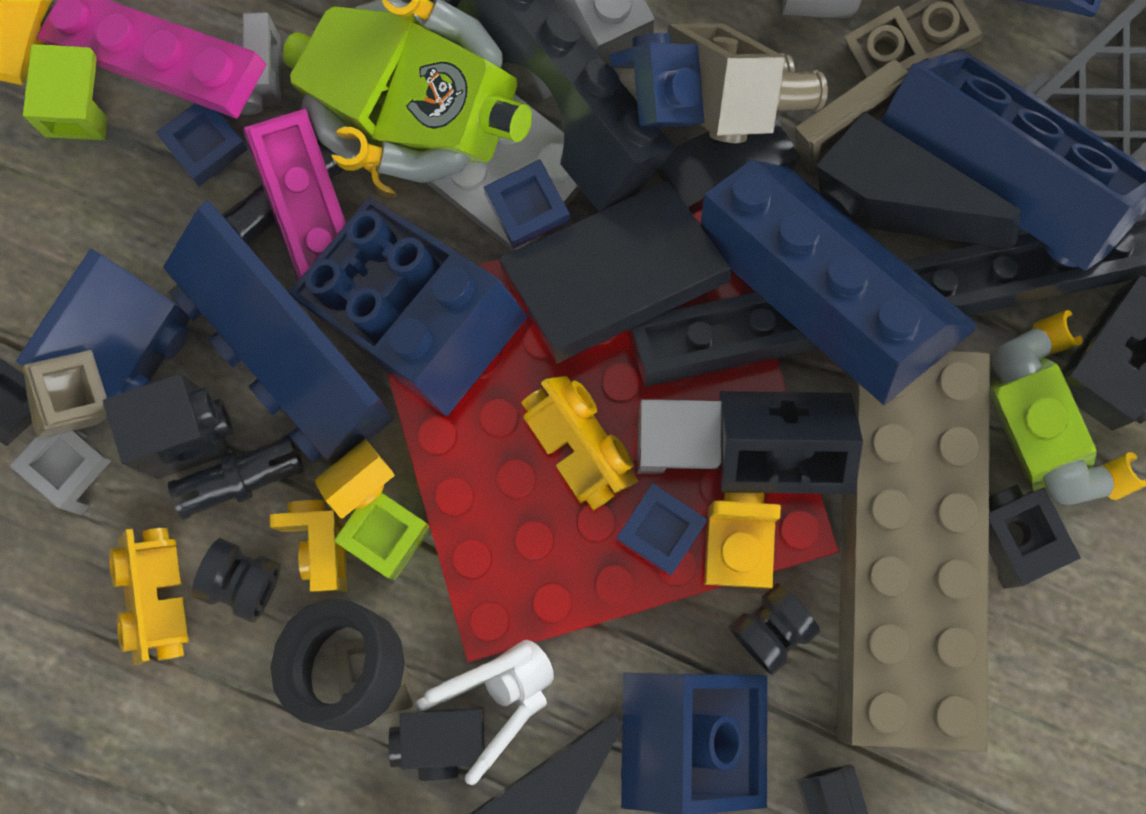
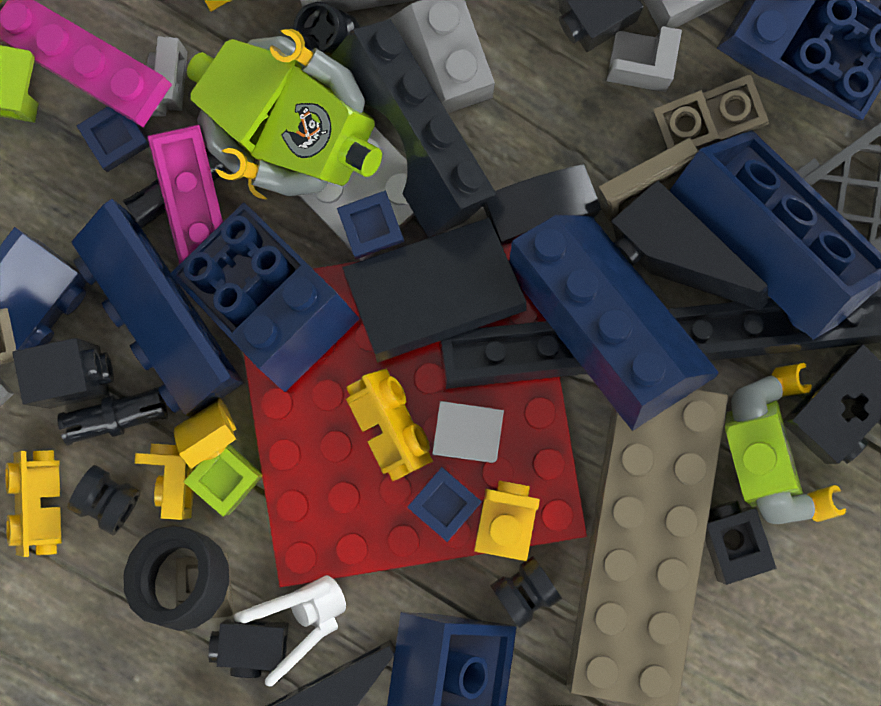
camera: 10 degrees right, 5 degrees up
dark blue bracket [610,33,705,127] -> none
dark tan brick [667,23,828,143] -> none
black brick [718,391,863,494] -> none

